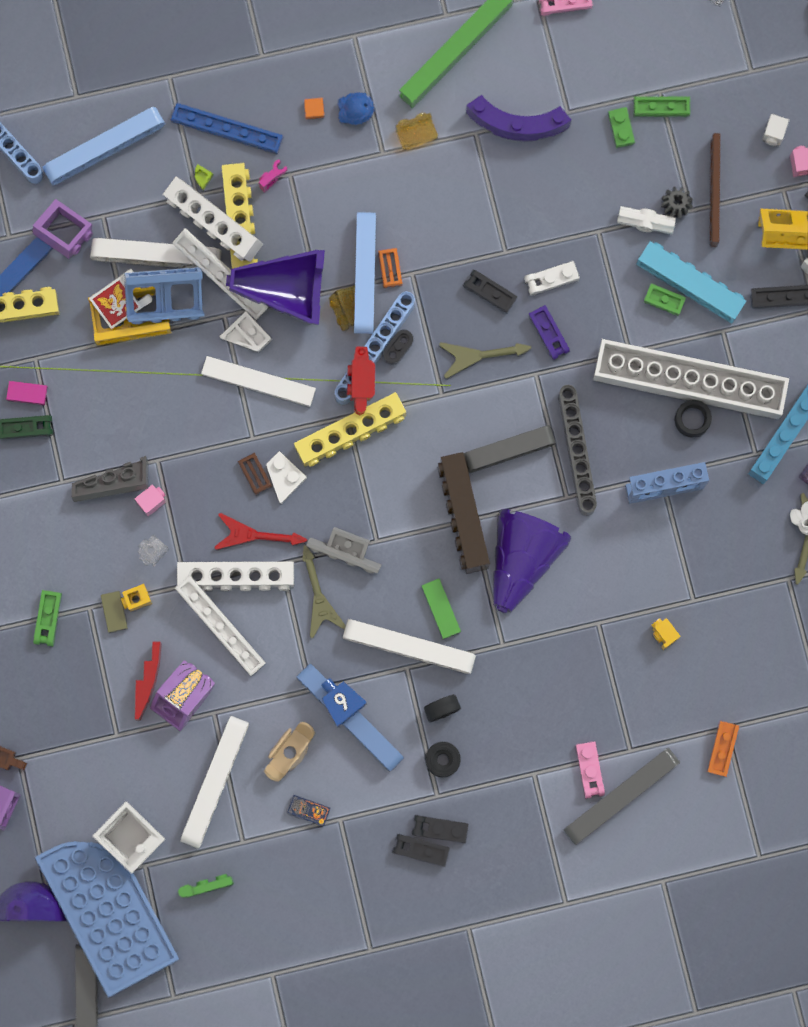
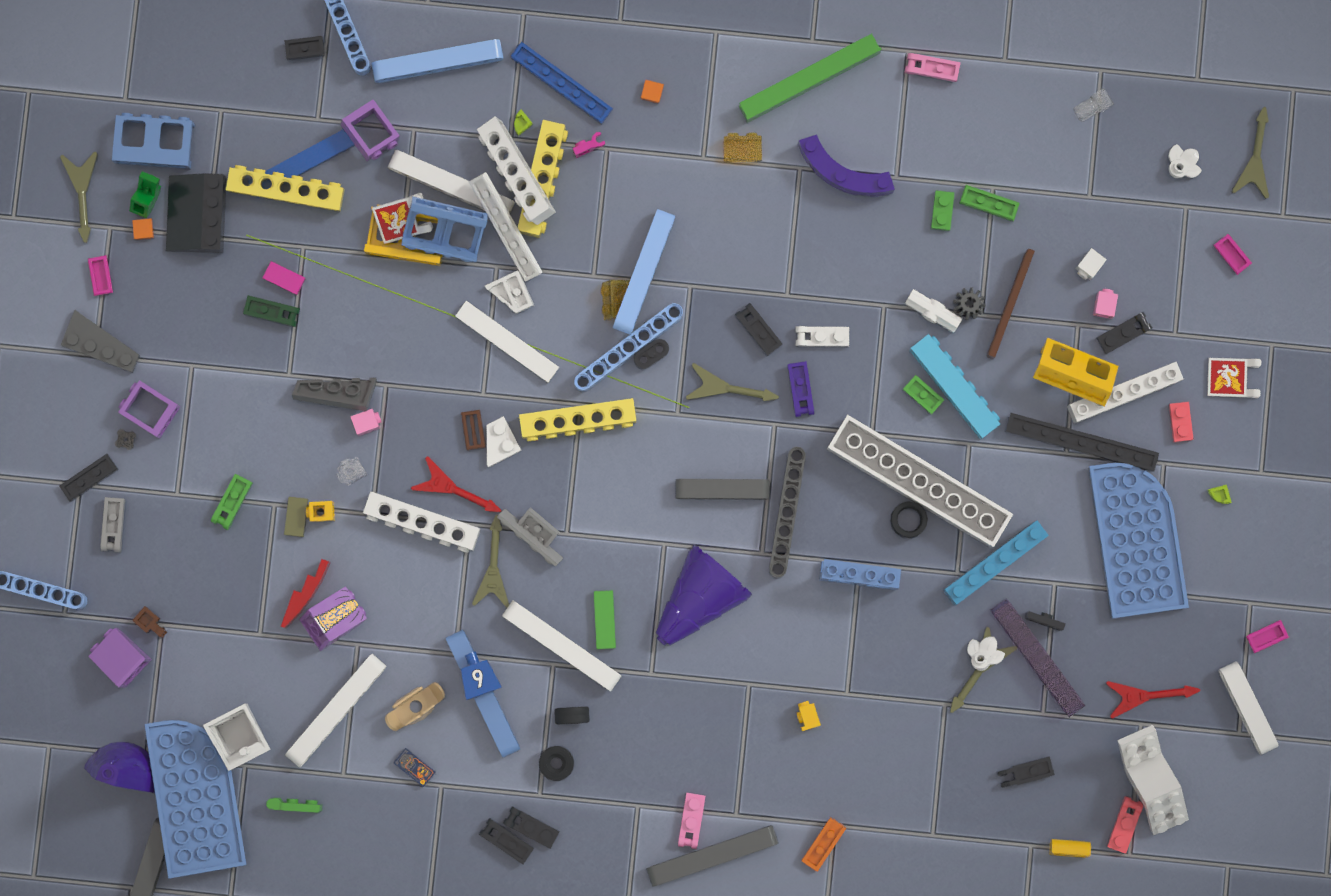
camera: 20 degrees right, 5 degrees up
white tile [175,575,266,676] -> none
dark purple cone [226,250,325,325] -> none
blue hair [338,92,374,125] -> none
red hinge [347,346,375,416] -> none
orange tile [378,248,402,288] -> none
dark brown brick [437,452,490,574] -> none

